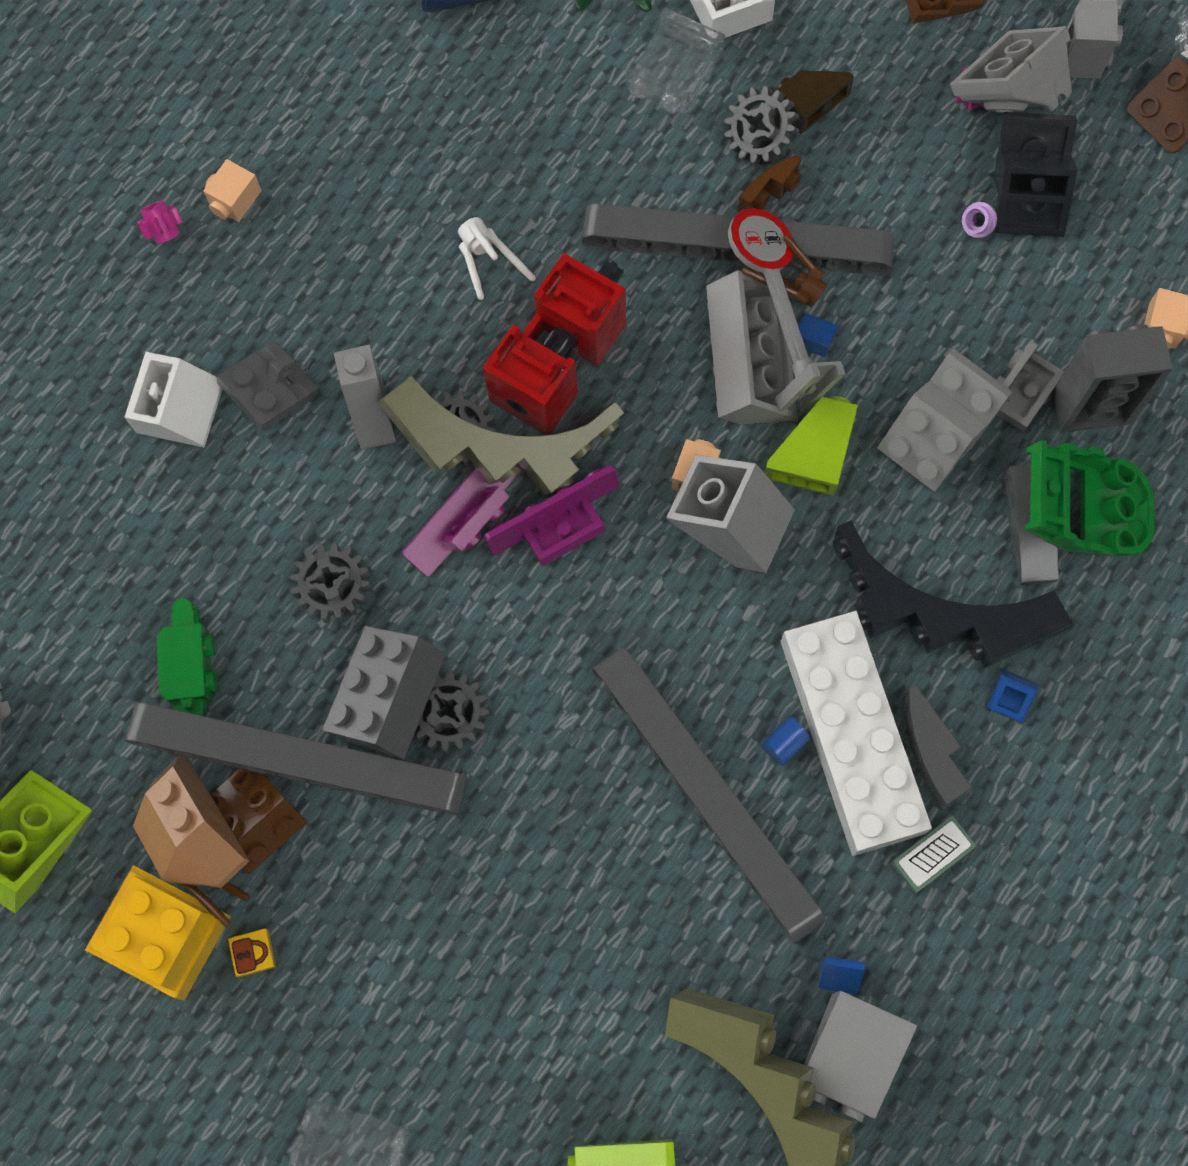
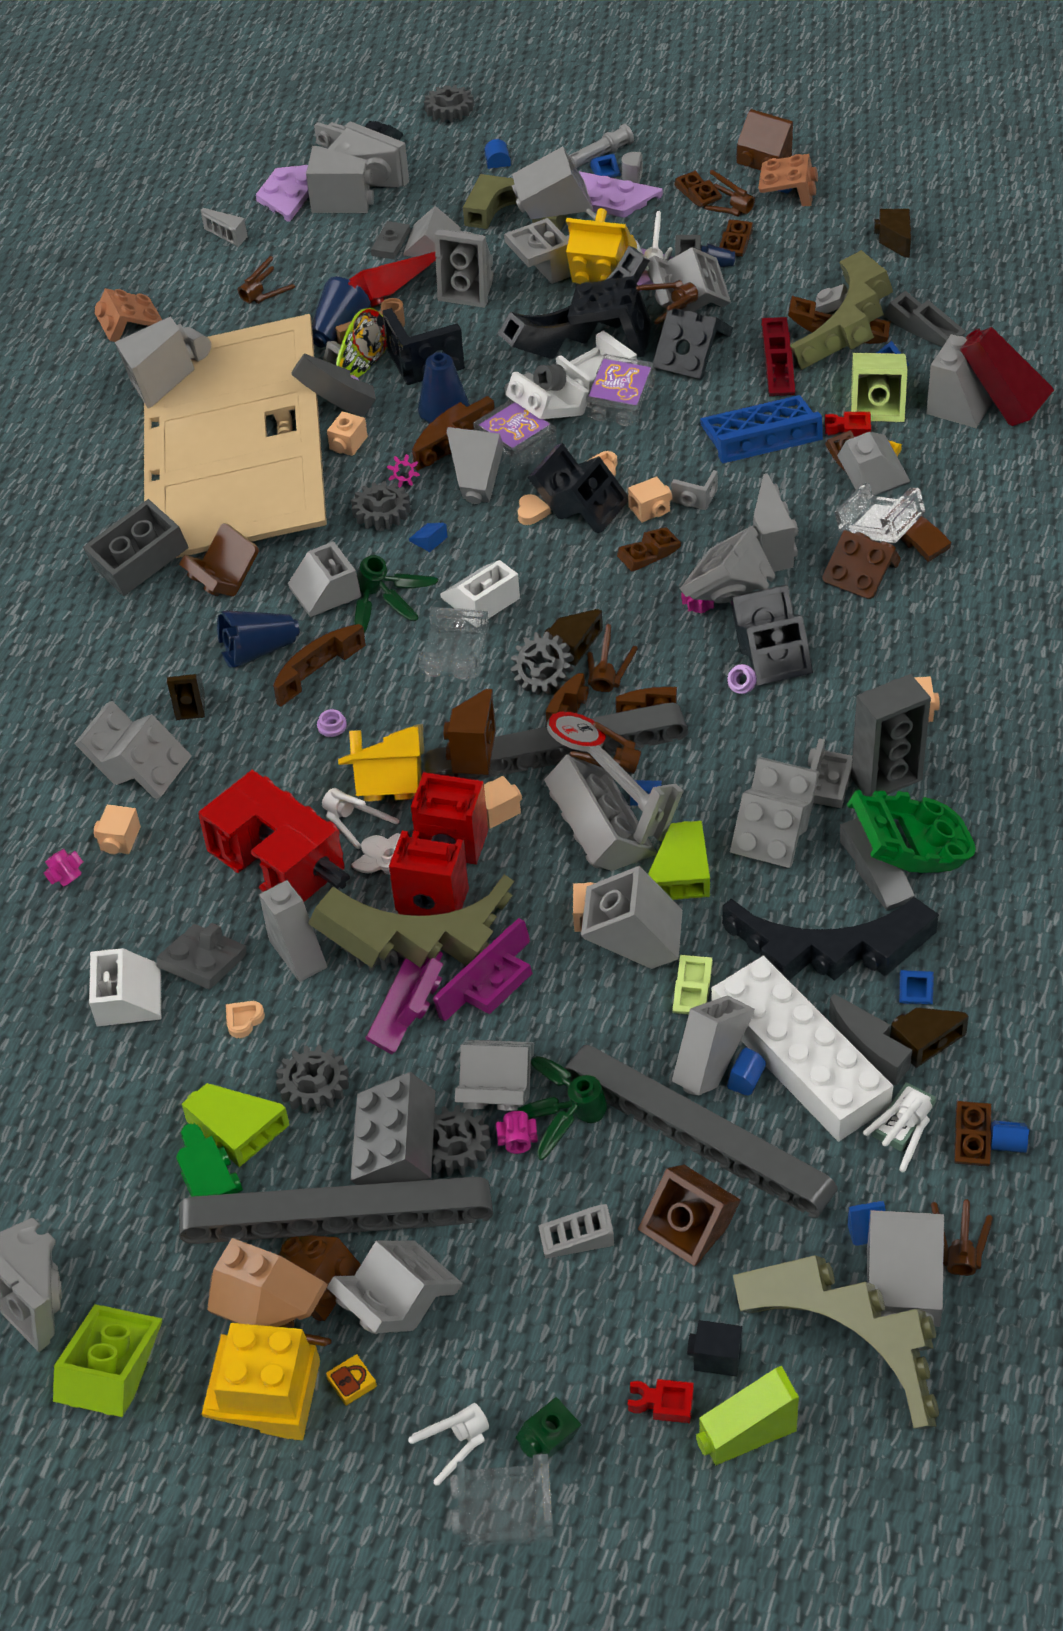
camera: 20 degrees left, 25 degrees down
none -> light grey bracket [74,701,192,799]
none -> dark brown slope [167,674,205,721]
none -> lime slope [182,1083,289,1167]
none -> red piece [198,770,350,902]
none -> light nougat tile [226,1001,265,1038]
none -> reddish brown slope [273,624,366,707]
none -> lavender plate [317,709,347,737]
none -> light grey bracket [327,1241,463,1334]
none -> yellow piece [338,724,424,801]
none -> white plate [351,833,400,875]
none -> white plant [408,1403,489,1486]
none -> reddish brown slope [443,689,496,775]
none -> light grey bracket [455,1040,534,1111]
none -> light nougat brick [484,776,522,829]
none -> dark pink gear [496,1111,538,1154]
none -> dark green plant [515,1056,607,1161]
none -> dark green brick [515,1397,581,1466]
none -> light grey slope [538,1204,614,1259]
none -> reddish brown plant [587,624,638,692]
none -> reddish brown slope [616,687,677,713]
none -> red plate [628,1379,694,1423]
none -> reddish brown slope [638,1164,741,1266]
none -> yellowish green slope [672,955,713,1015]
none -> light grey slope [672,995,755,1095]
none -> black brick [687,1320,743,1377]
none -> white plant [863,1090,932,1172]
none -> dark brown slope [890,1007,969,1068]
none -> reddish brown plant [931,1199,993,1276]
none -> reddish brown slope [954,1101,992,1167]
none -> blue brick [991,1120,1029,1153]

